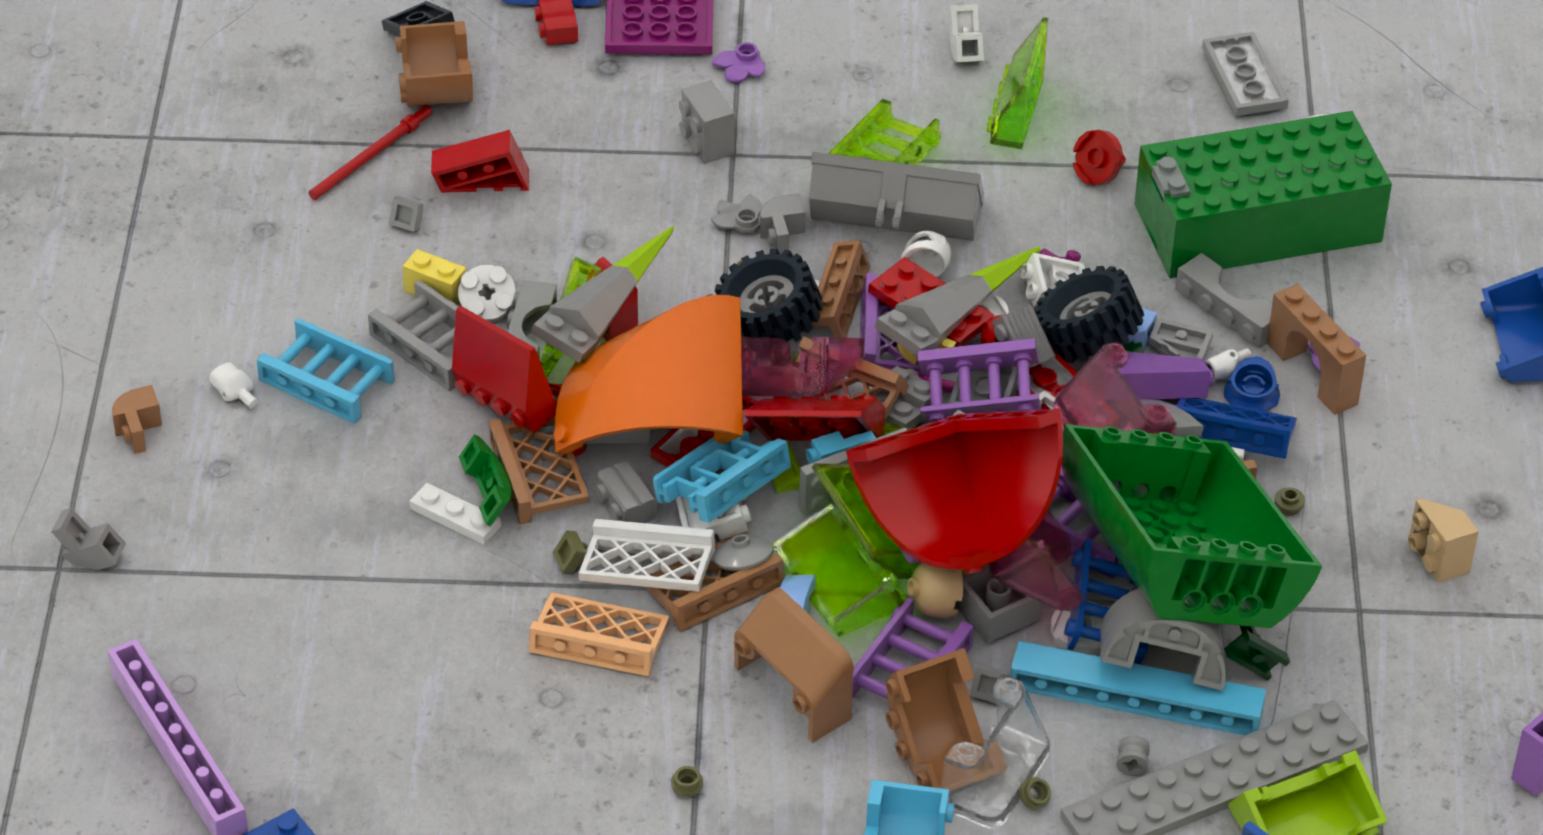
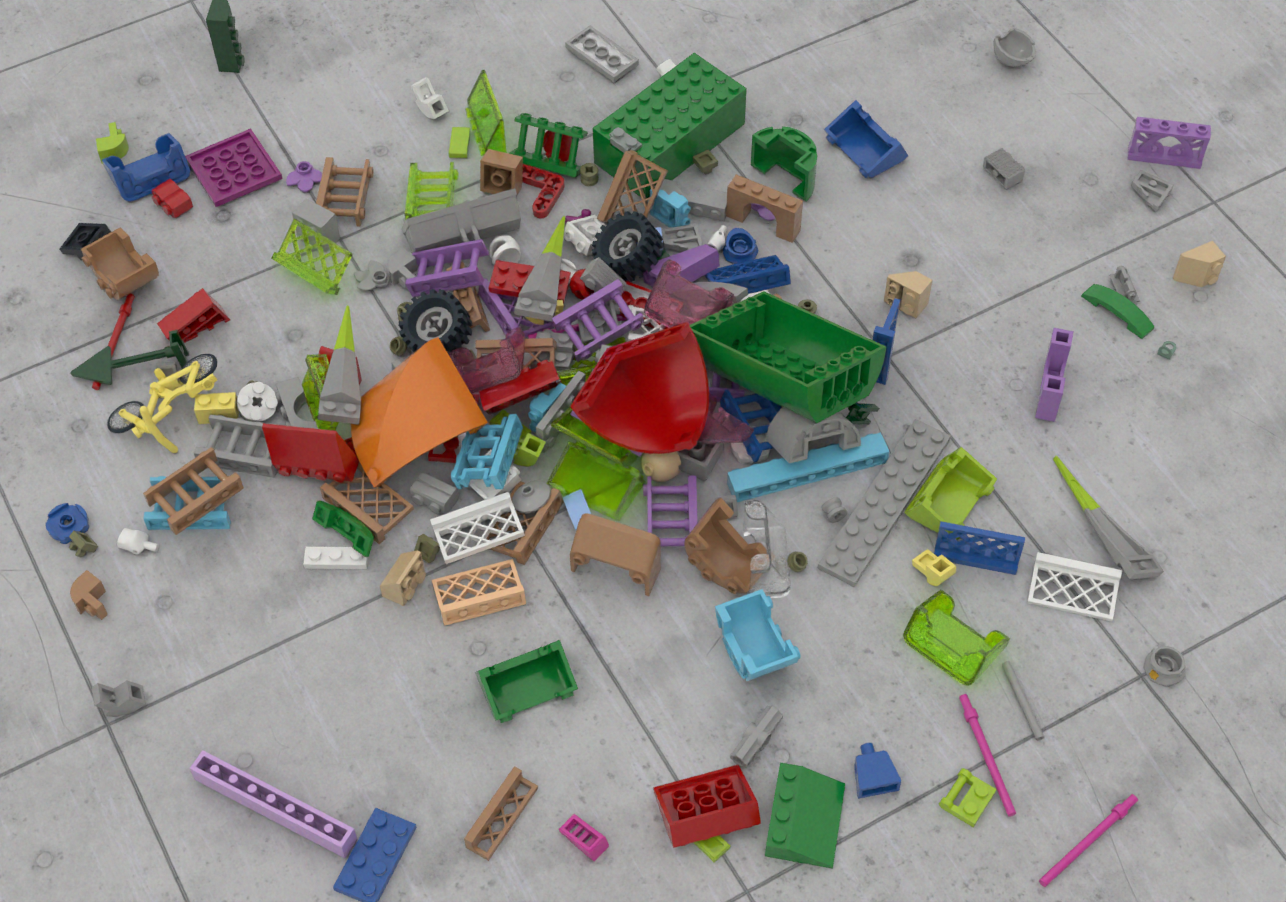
camera: 30 degrees left, 10 degrees up
olive plate [671,766,703,797] -> none
none -> blue plate [45,503,89,544]
none -> olive tile [69,530,99,557]
none -> dark green piece [70,330,189,385]
none -> light yellow piece [107,354,218,453]
none -> medium nougat fence [143,447,244,535]
none -> clear neon green fence [271,219,353,295]
none -> medium nougat fence [316,157,374,227]
none -> tan slope [380,550,426,606]
none -> medium lavender fence [405,239,489,297]
none -> lime tile [449,127,470,158]
none -> green windscreen [475,640,578,723]
none -> medium nougat brick [480,149,523,195]
none -> green fence [509,113,588,178]
none -> lime brick [513,433,546,467]
none -> red beam [522,164,565,219]
none -> olive wheel [580,163,599,186]
none -> medium nougat fence [597,150,668,222]
none -> medium azure plate [650,189,691,228]
none -> olive tile [693,150,718,175]
none -> green cylinder [751,126,818,202]
none -> blue fence [873,298,900,385]

